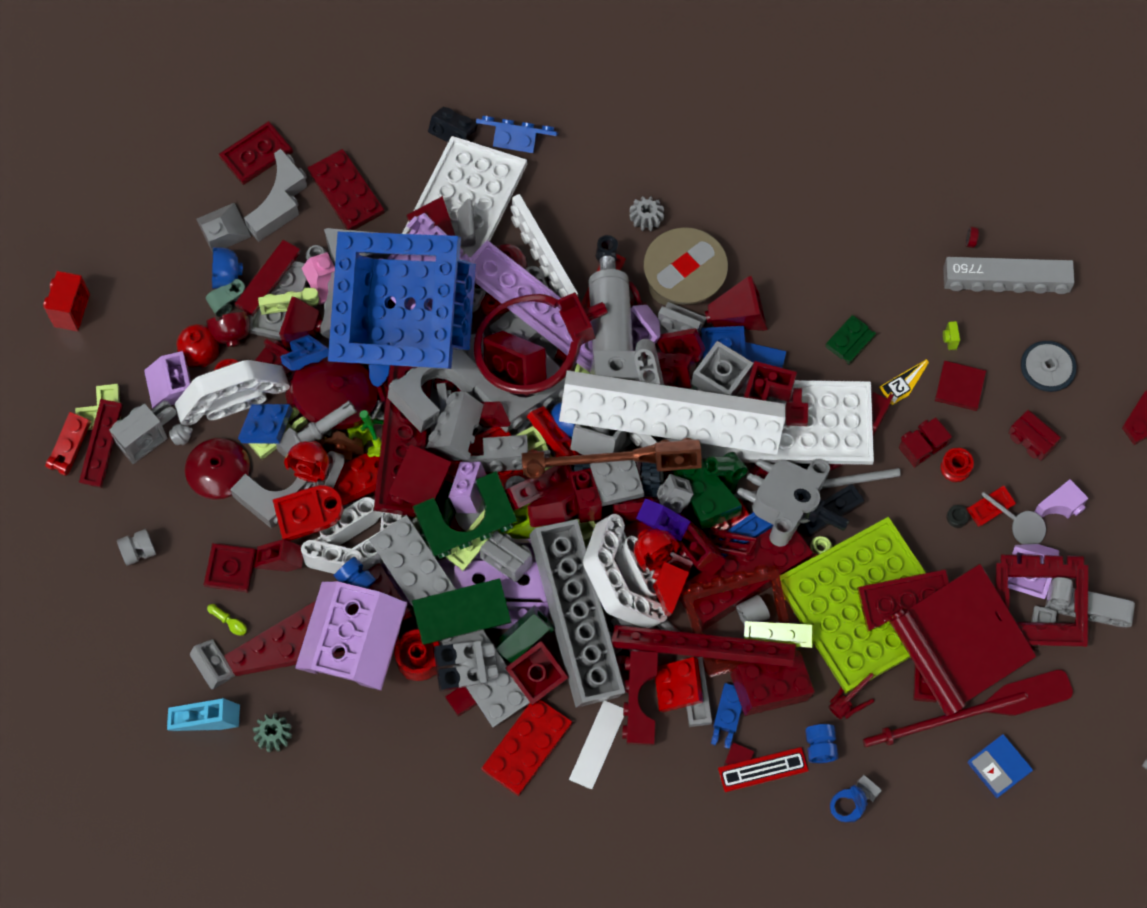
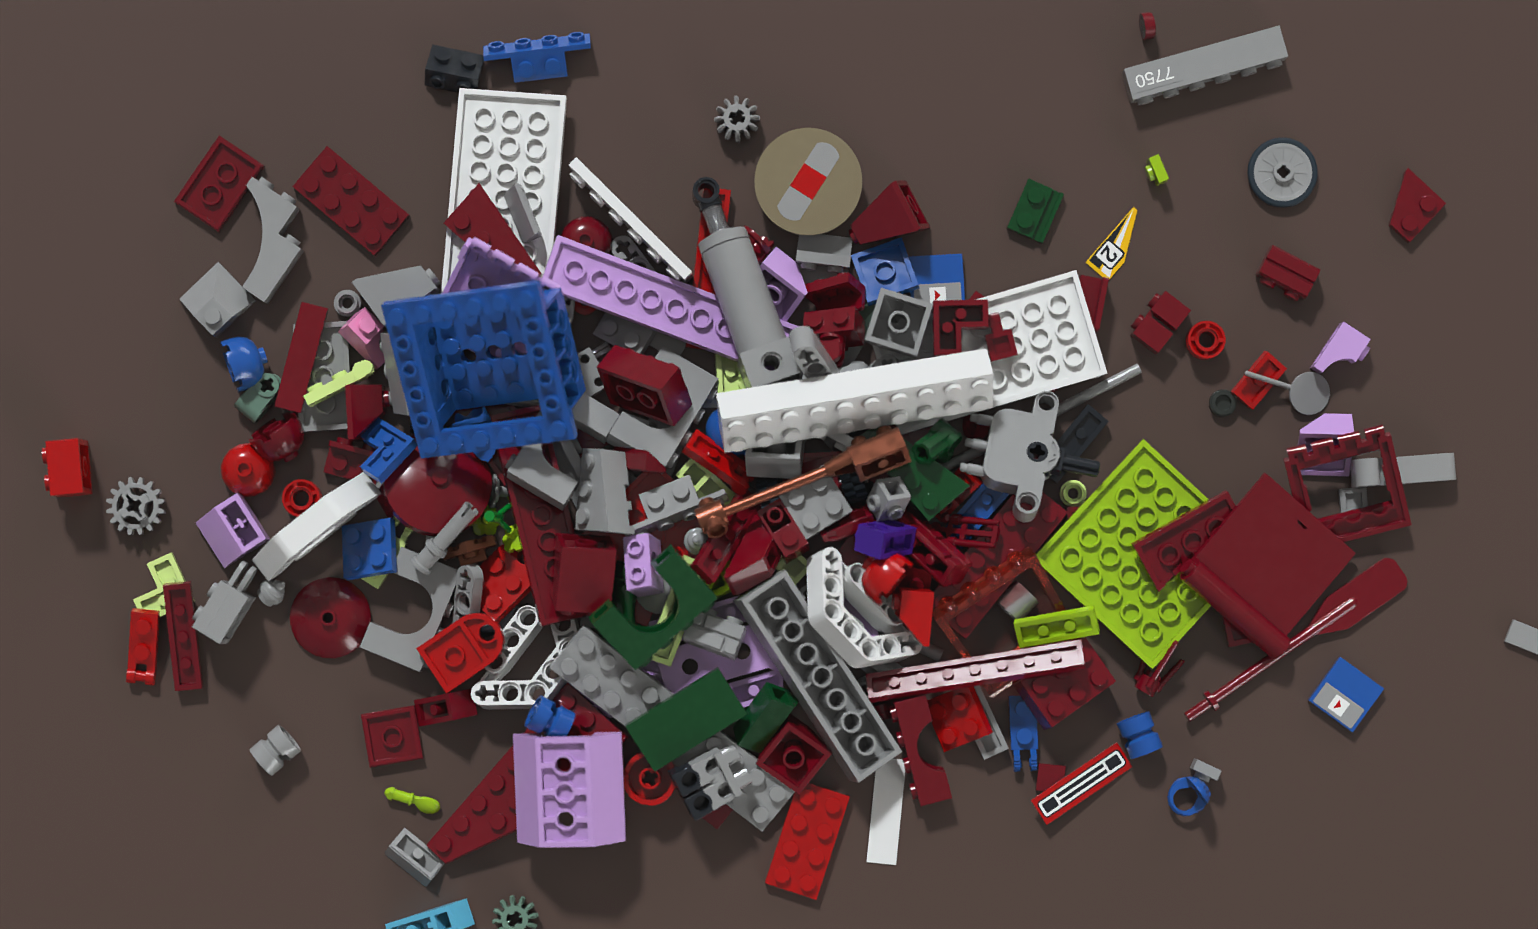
camera: 20 degrees left, 20 degrees up
red cylinder [284,441,330,483] -> none
dark red brick [474,292,608,394] -> none
dark red tile [935,360,986,411] -> none
none -> light grey gear [106,477,166,535]

